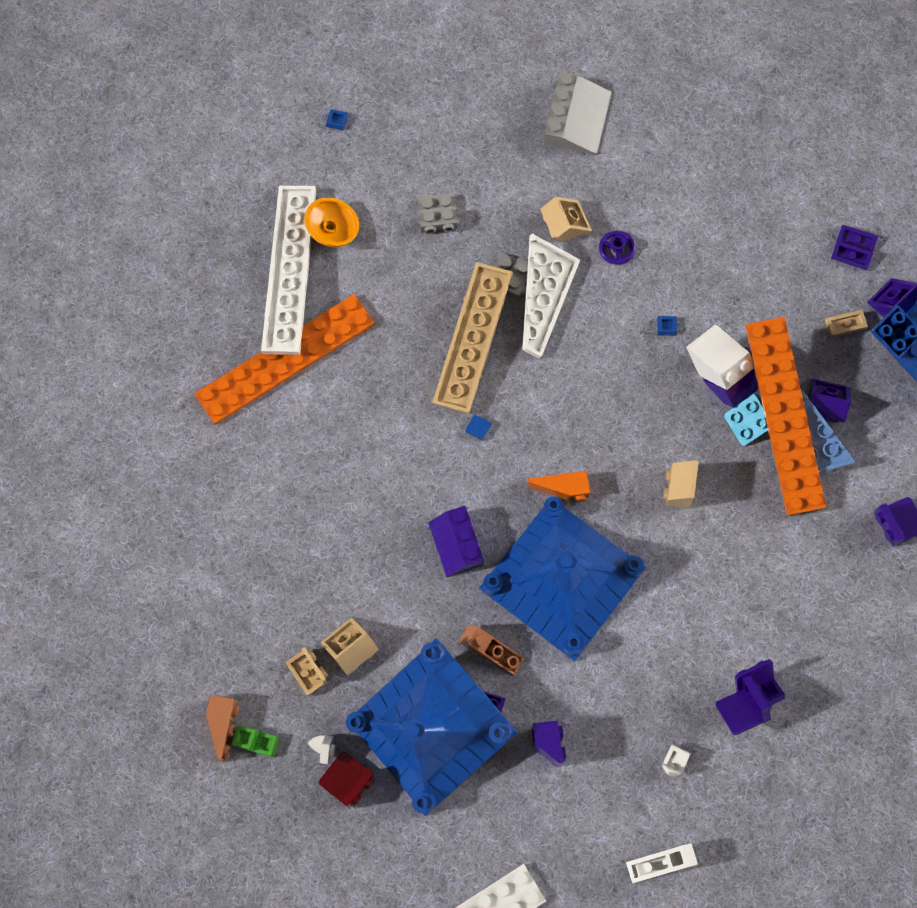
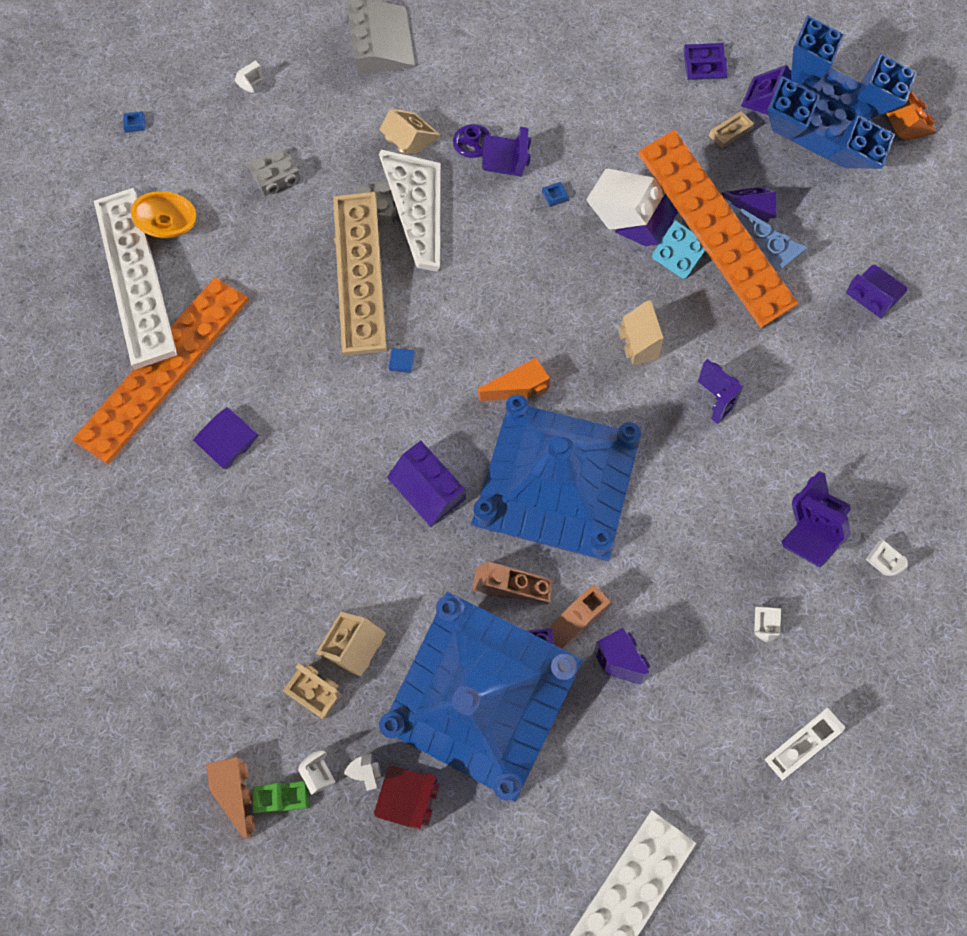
camera: 20 degrees left, 5 degrees down
none -> dark purple slope [193,407,259,469]
none -> white plate [235,61,264,93]
none -> white plate [298,751,335,794]
none -> dark purple bracket [482,127,531,177]
none -> nougat slope [548,584,611,650]
none -> dark purple bracket [698,359,743,424]
none -> white plate [865,540,908,576]

